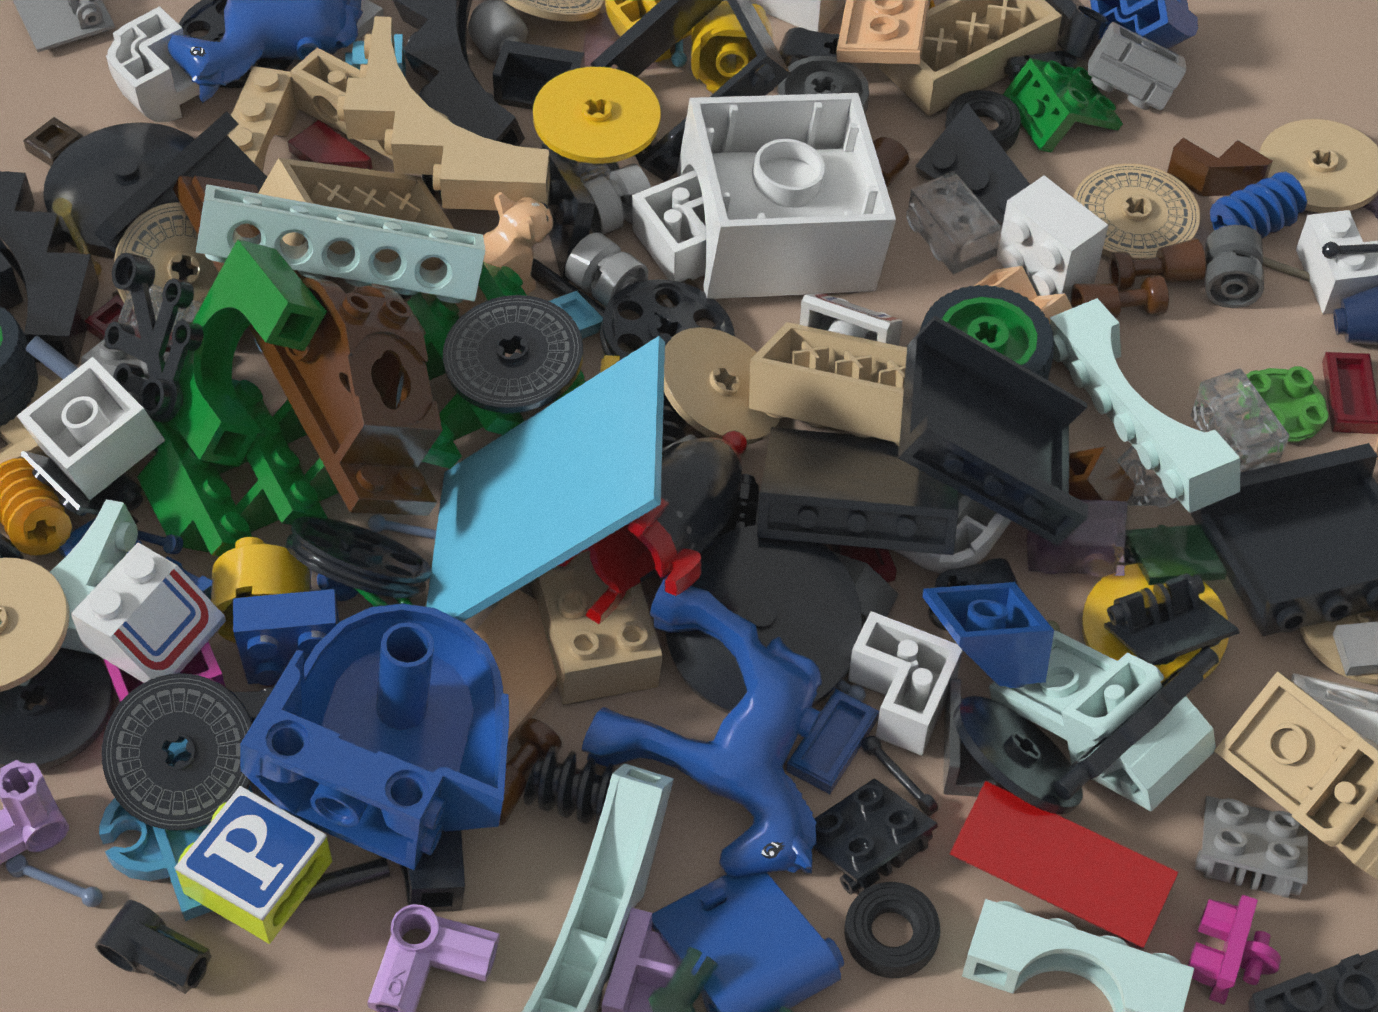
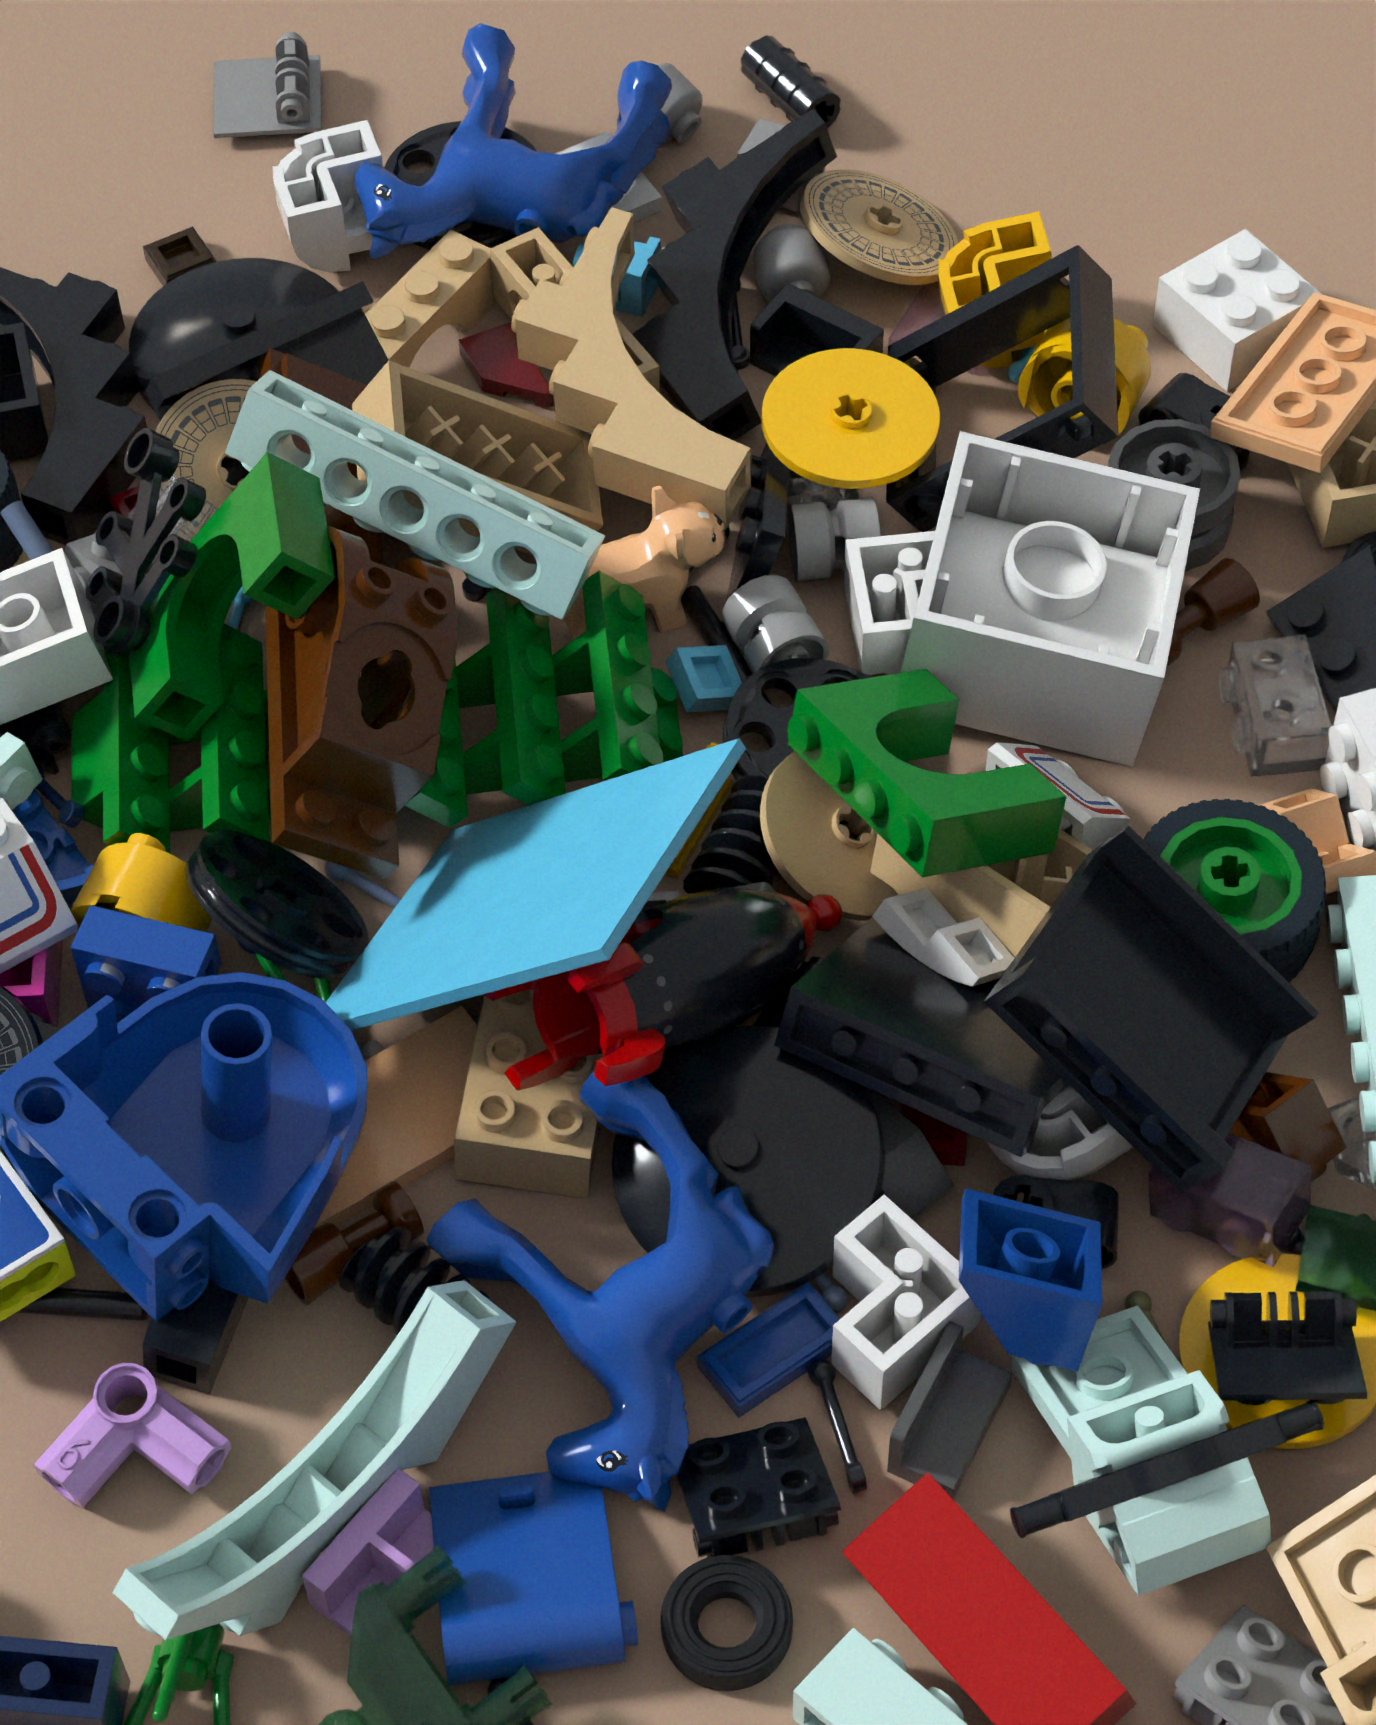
camera: 25 degrees right, 0 degrees up
clear yellow hinge [52,197,102,277] -> none
black piece [443,295,584,413] -> none
black piece [953,696,1083,814] -> none
none -> green arch [787,669,1067,878]
none -> white slope [872,887,1014,987]

